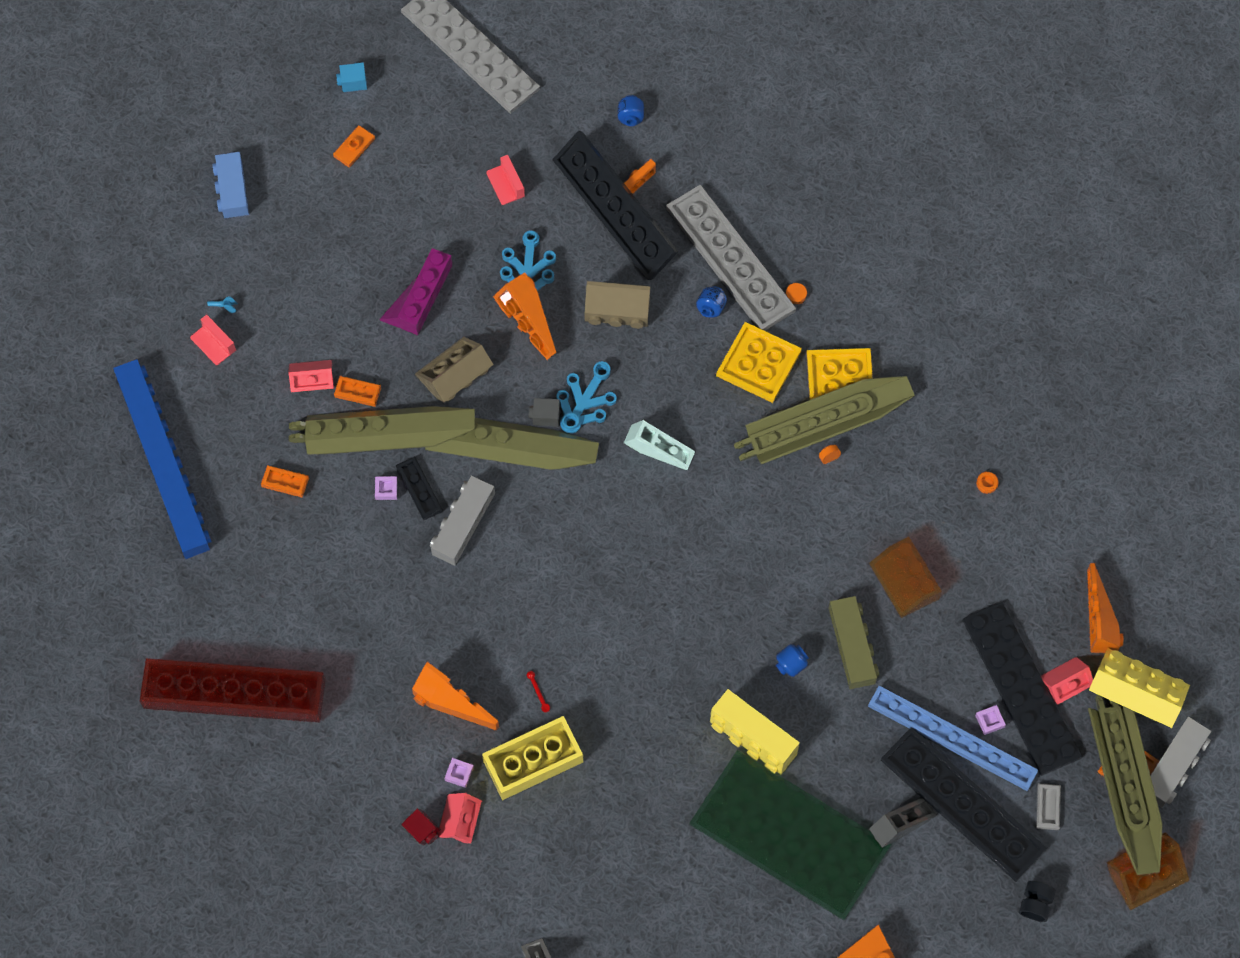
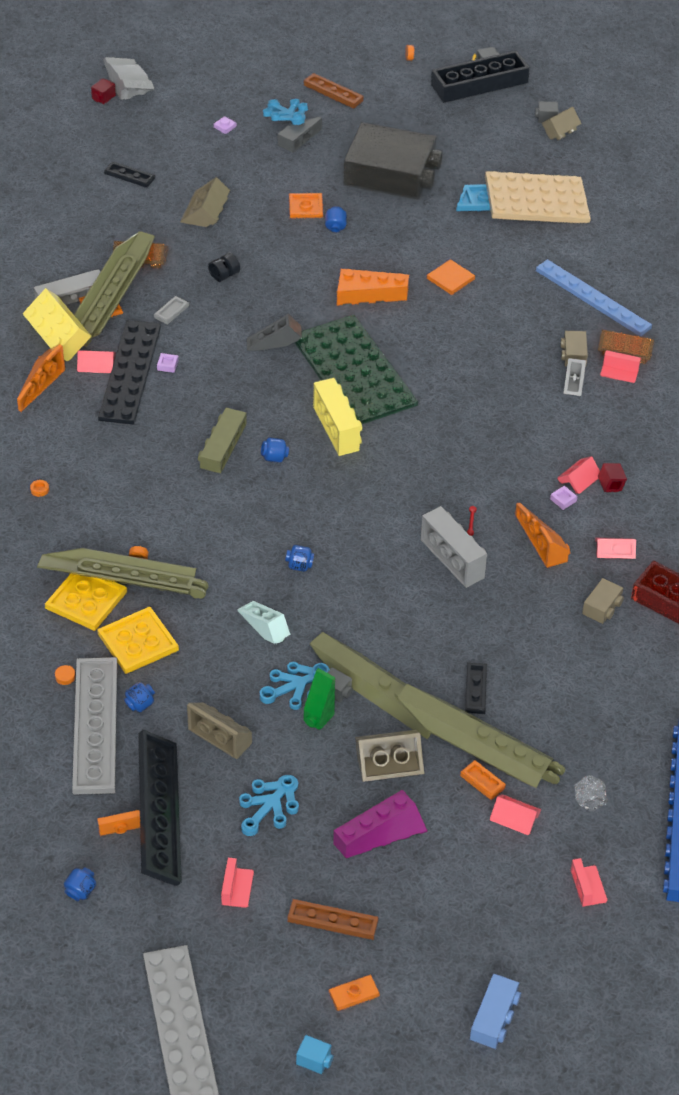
camera: 150 degrees left, 20 degrees down
dark azure hand [207,296,238,313] -> none
orange plate [261,465,309,498] -> none
lavender plate [375,476,397,500] -> none
light grey brick [430,476,495,566] -> none
light yellow brick [482,716,583,800] -> none
orange wedge [493,272,556,360] -> none
medium blue plate [868,686,1038,791] -> none
clear orange slope [869,537,942,618] -> none
black plate [881,727,1047,882] -> none
none -> blue head [285,545,314,572]
none -> dark orange plate [288,899,379,940]
none -> green slope [303,668,335,730]
none -> light grey brick [421,506,487,588]
none -> clear brick [574,774,608,811]
none -> dark tan brick [582,578,624,624]
none -> panel [595,538,636,559]

